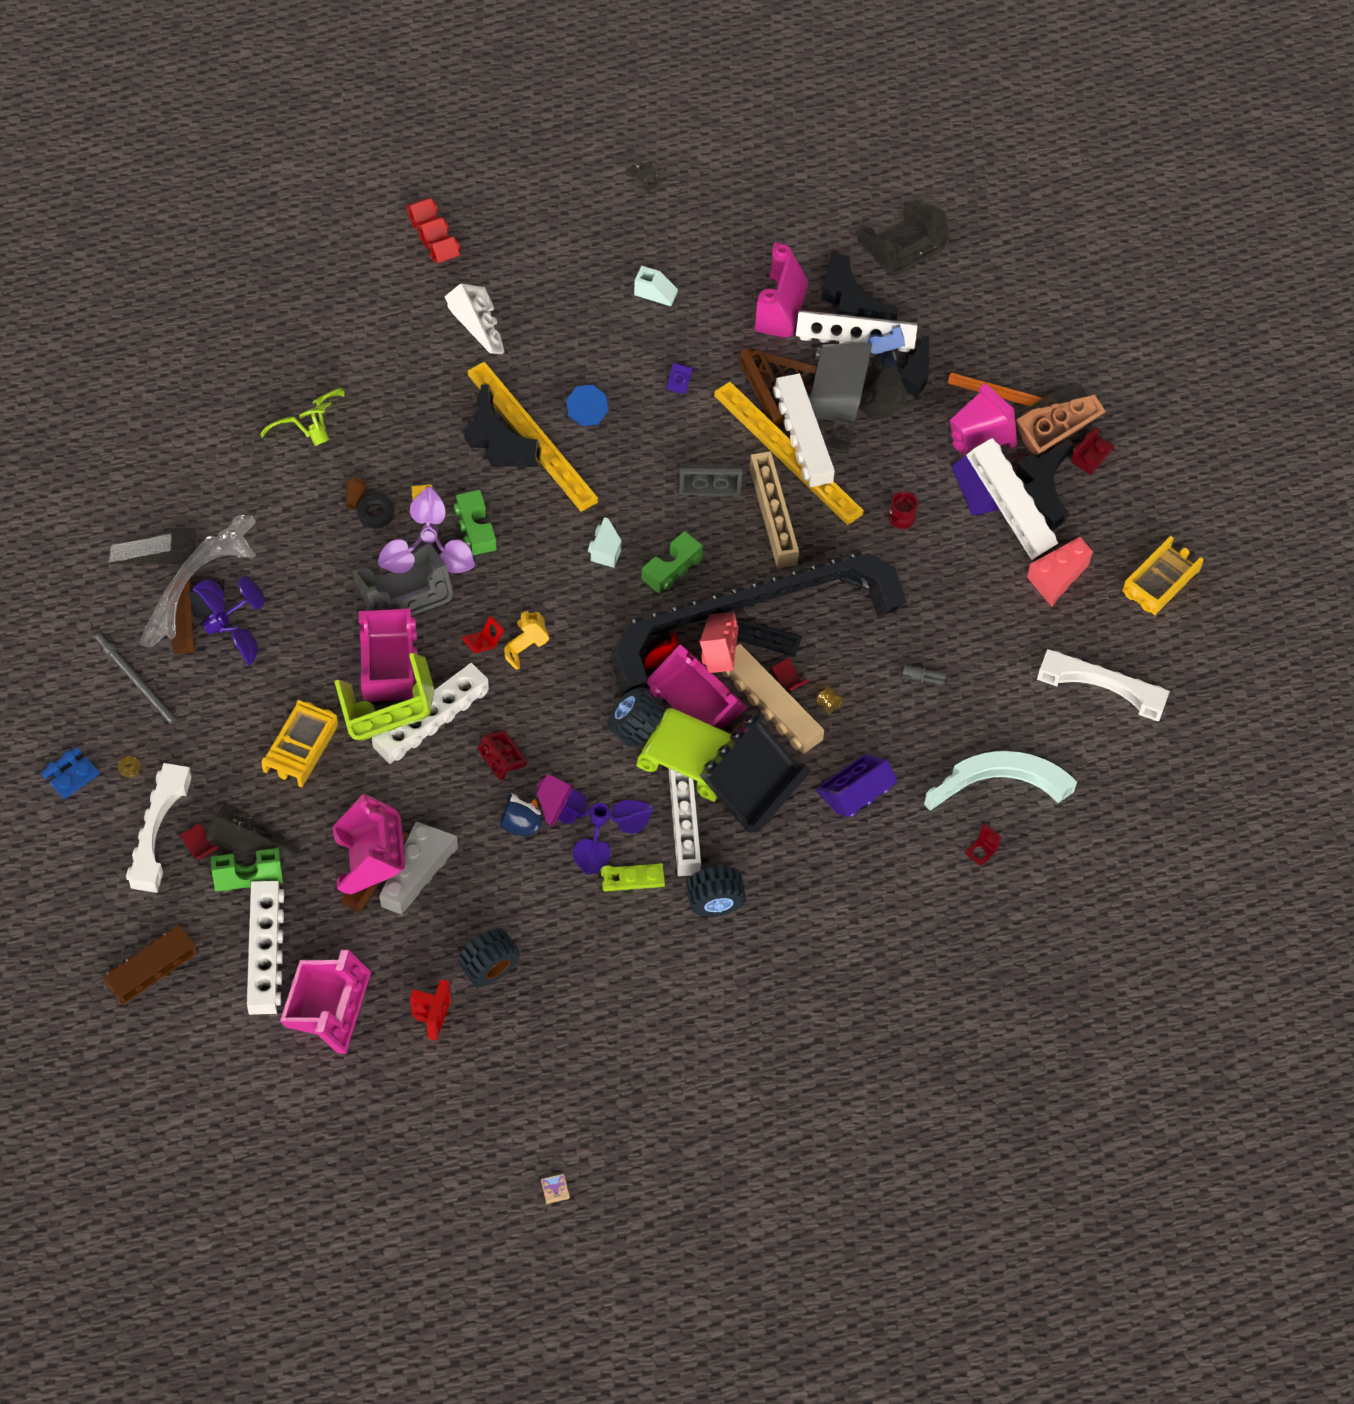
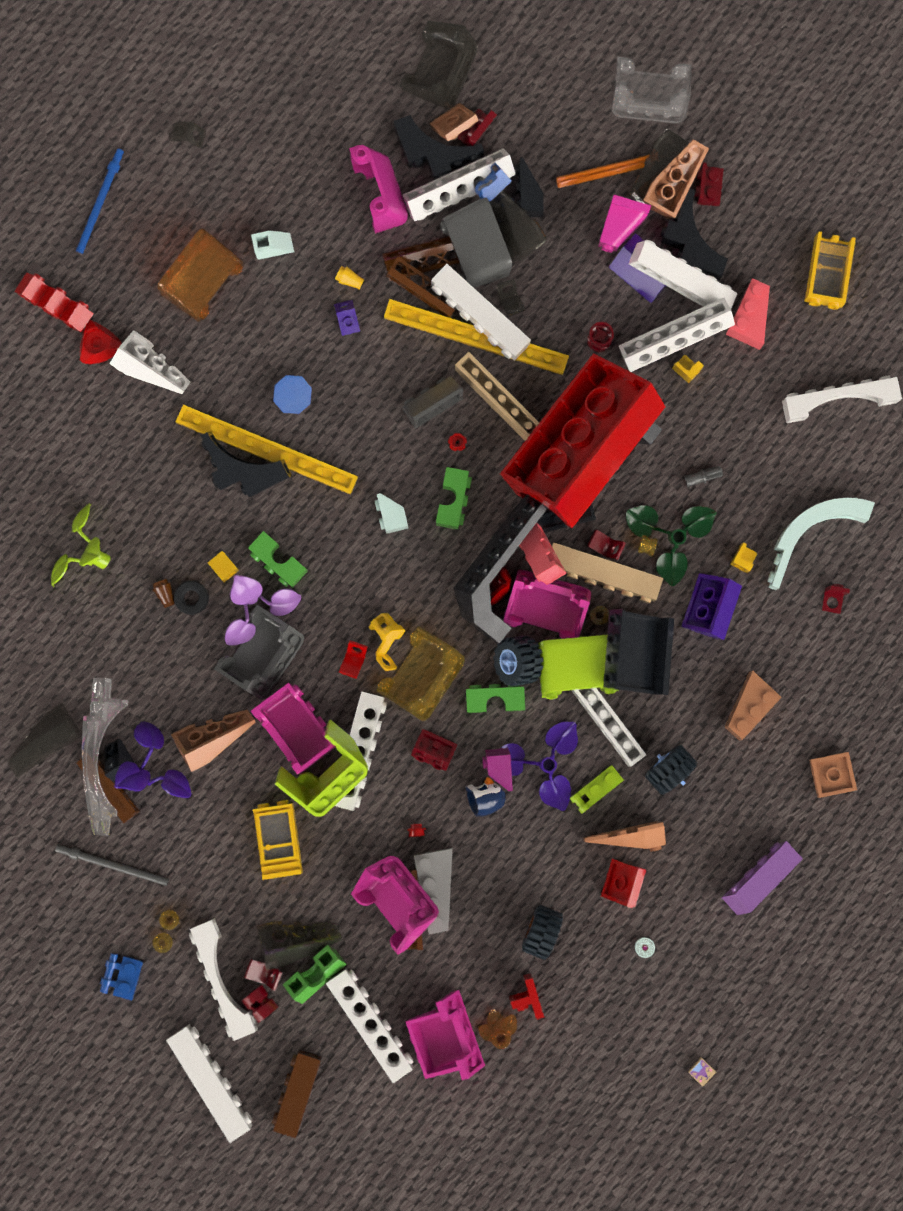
camera: 30 degrees left, 25 degrees up
none -> blue bar [76,149,124,254]
none -> red hat [79,320,122,364]
none -> clear orange windscreen [158,228,243,322]
none -> clear yellow plate [159,910,179,930]
none -> white brick [166,1024,253,1143]
none -> nougat wedge [171,710,256,772]
none -> dark red wheel [242,985,278,1023]
none -> yellow cone [335,266,364,289]
none -> clear yellow windscreen [376,626,465,721]
none -> red plate [407,824,426,837]
none -> nougat plate [430,103,479,141]
none -> red plate [448,433,467,451]
none -> dark red bracket [457,108,497,146]
none -> bright green arch [466,684,525,713]
none -> clear orange plate [479,1009,517,1049]
none -> red piece [500,353,666,528]
none -> nougat wedge [583,821,666,851]
none -> red bracket [601,859,646,908]
none -> clear windscreen [612,57,692,123]
none -> white brick [619,298,735,372]
none -> dark green plant [626,505,717,586]
none -> light aqua tile [635,937,655,958]
none -> yellow panel [672,355,704,383]
none -> medium lavender wedge [721,841,803,915]
none -> nougat wedge [725,671,782,740]
none -> yellow panel [730,542,757,573]
none -> nougat plate [809,752,857,798]

